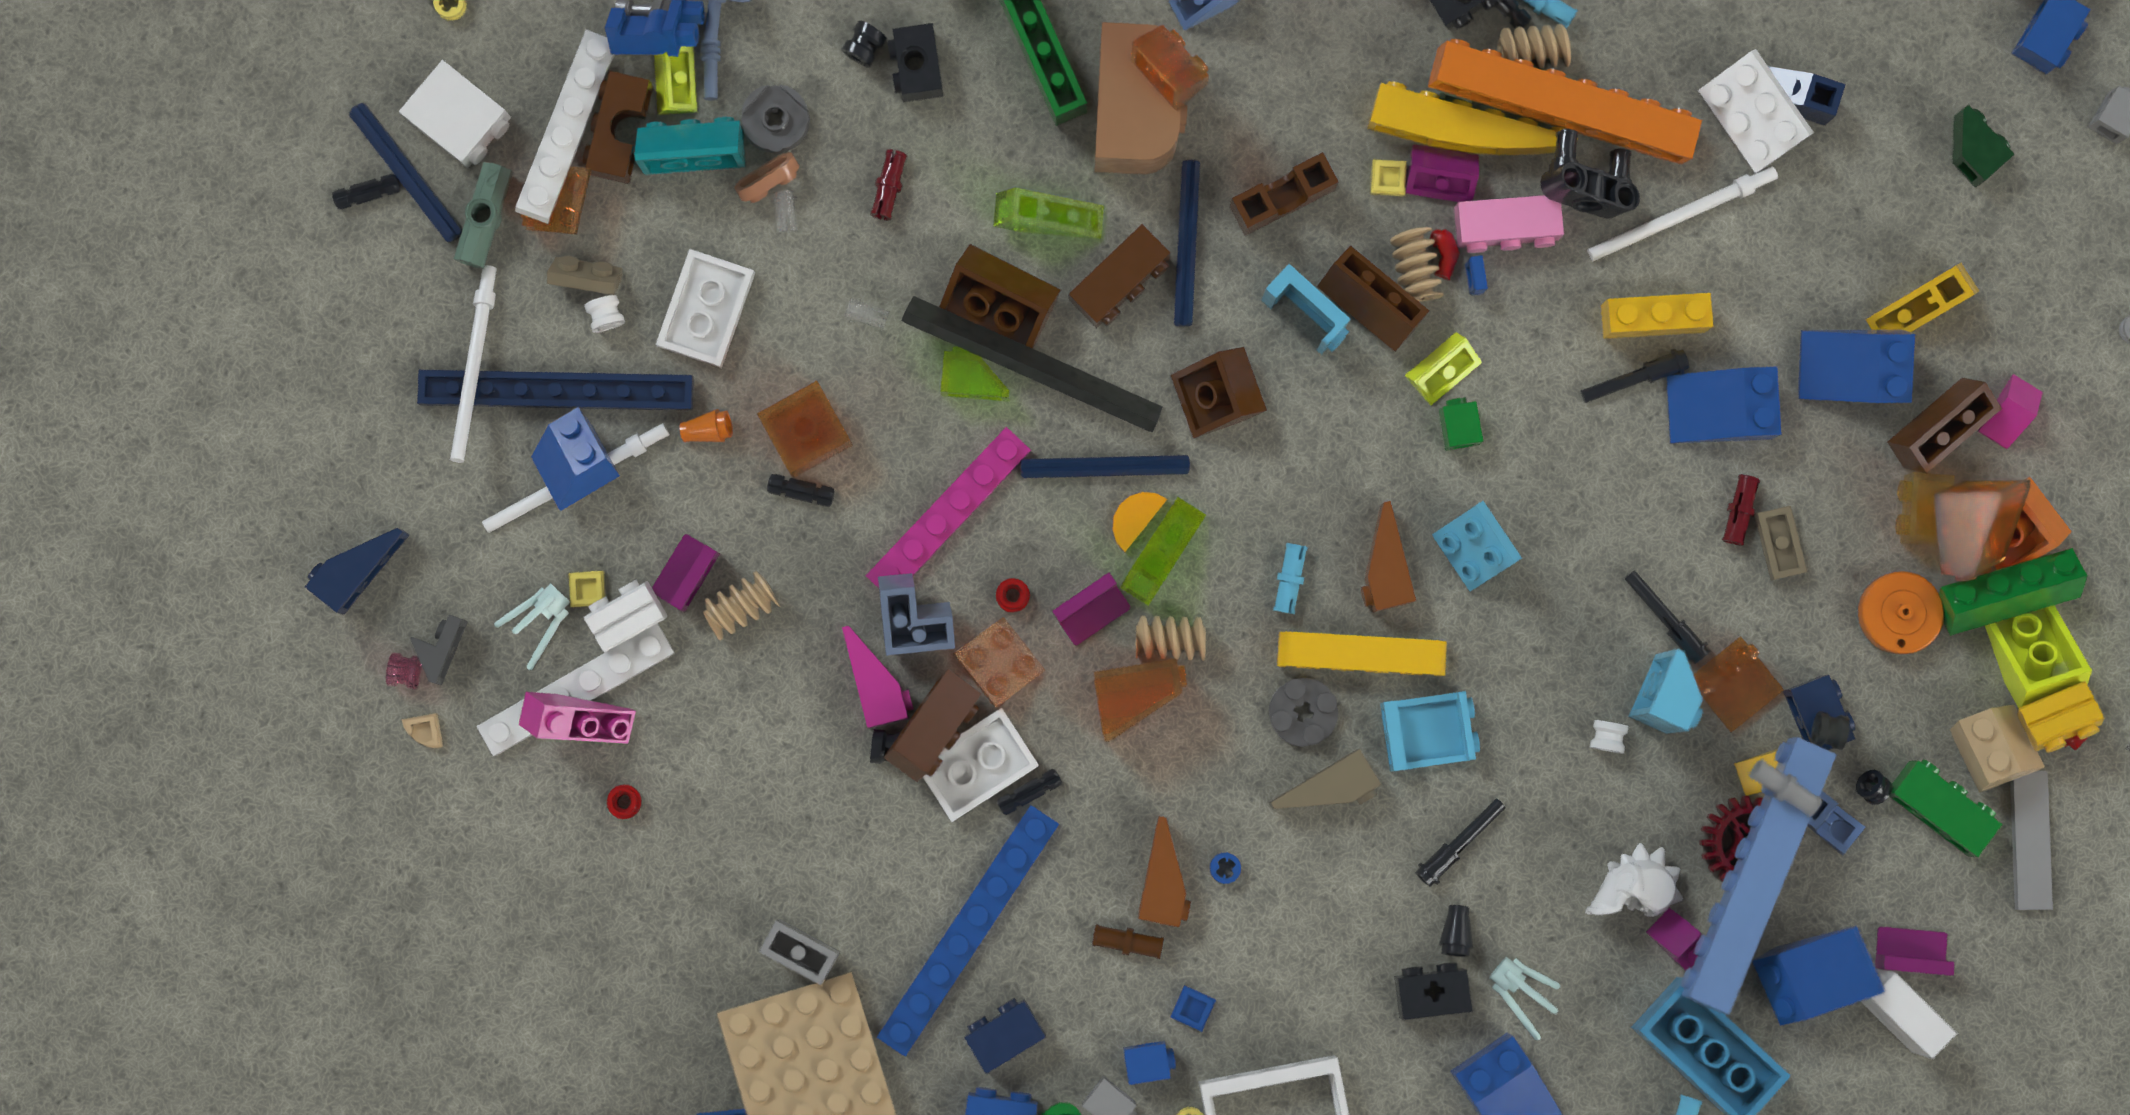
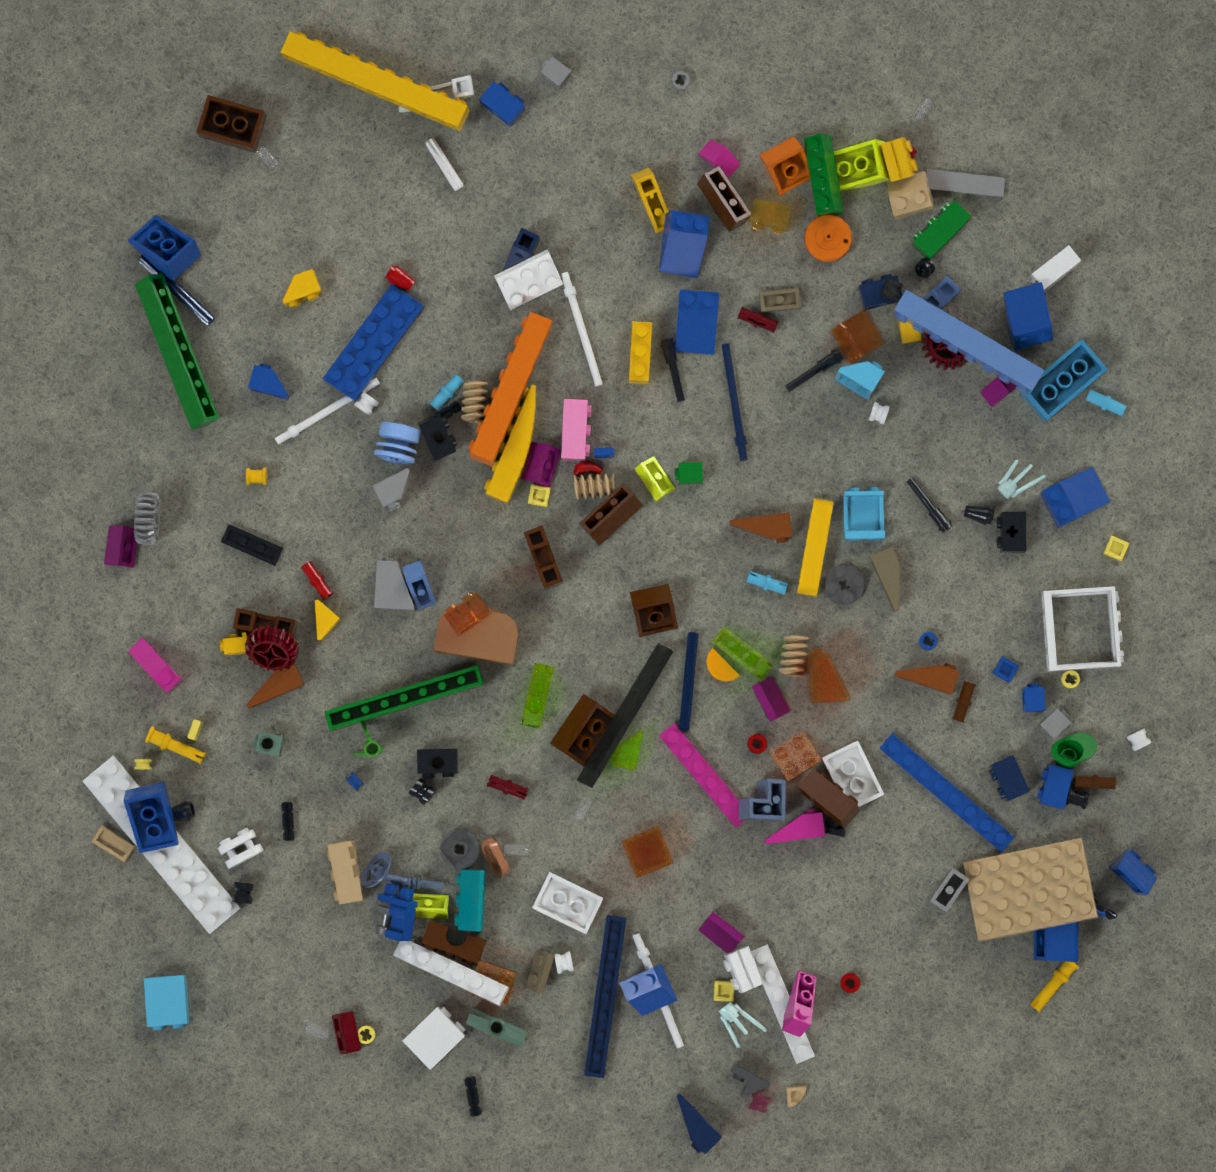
camera: 75 degrees left, 0 degrees up
dark blue axle [349,103,463,243] -> none
white bar [450,265,497,463] -> none
orange cone [679,409,733,443] -> none
tan piece [703,571,780,641] -> none
black axle [767,474,835,507] -> none
black axle [997,769,1062,815] -> none
reddish brown brick [1068,224,1171,328] -> none
dark blue axle [1174,159,1200,327] -> none
medium azure panel [1261,264,1350,355] -> none
medium azure plate [1432,501,1522,591] -> none
black piece [1540,129,1640,219] -> none
white head [1585,843,1683,917] -> none
light grey pin [1749,759,1822,817] -> none
magenta panel [1875,927,1955,976] -> none
clear orange slope [1934,480,2031,581] -> none
dark green slope [1952,104,2015,188] -> none
none -> dark blue bar [722,344,748,461]

